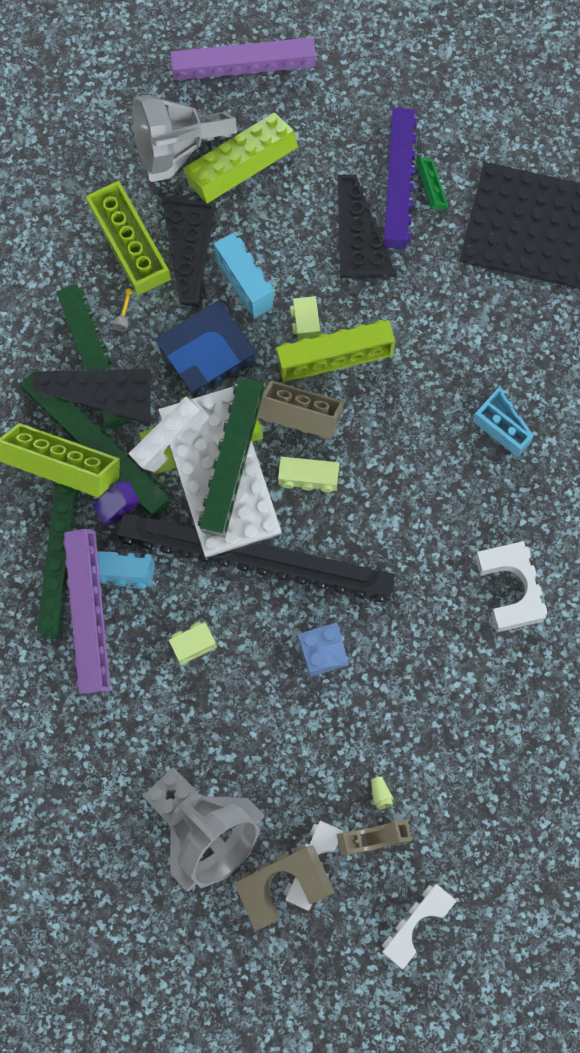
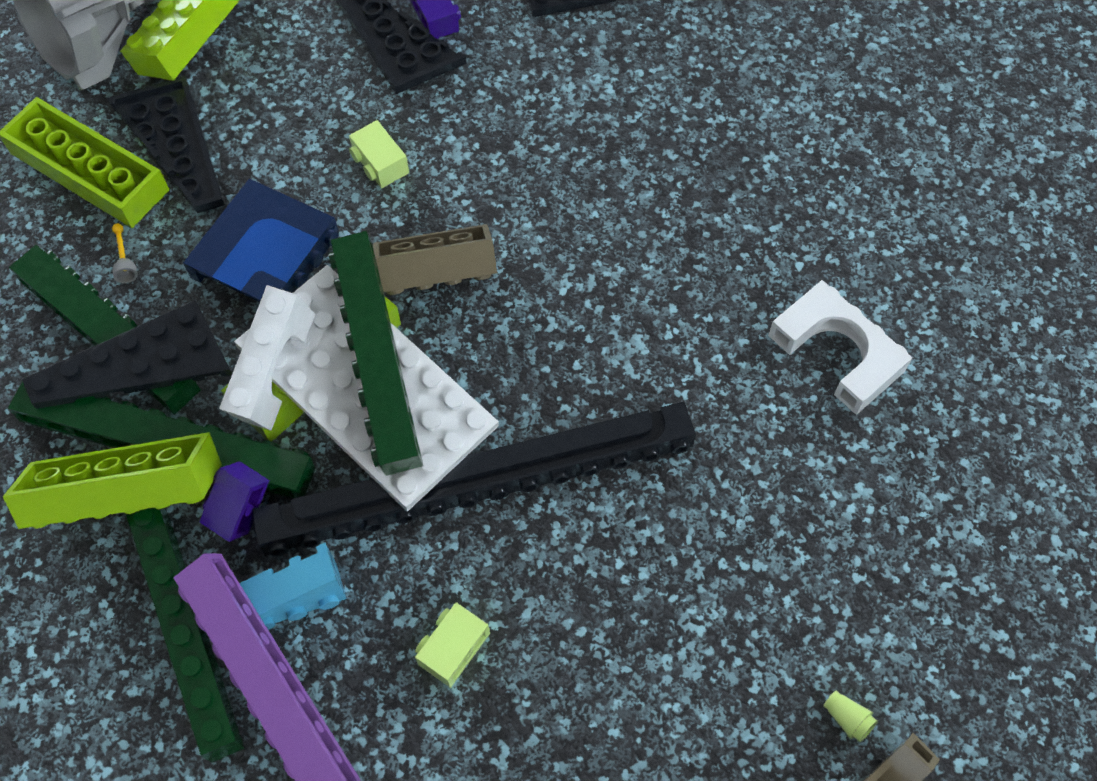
camera: 30 degrees left, 10 degrees down
medium azure brick [214,233,274,319] -> none
lime brick [276,320,395,383] -> none
yellowish green brick [278,457,339,493] -> none
medium blue slope [298,622,349,677] -> none
medium azure wedge [473,386,533,457] -> none

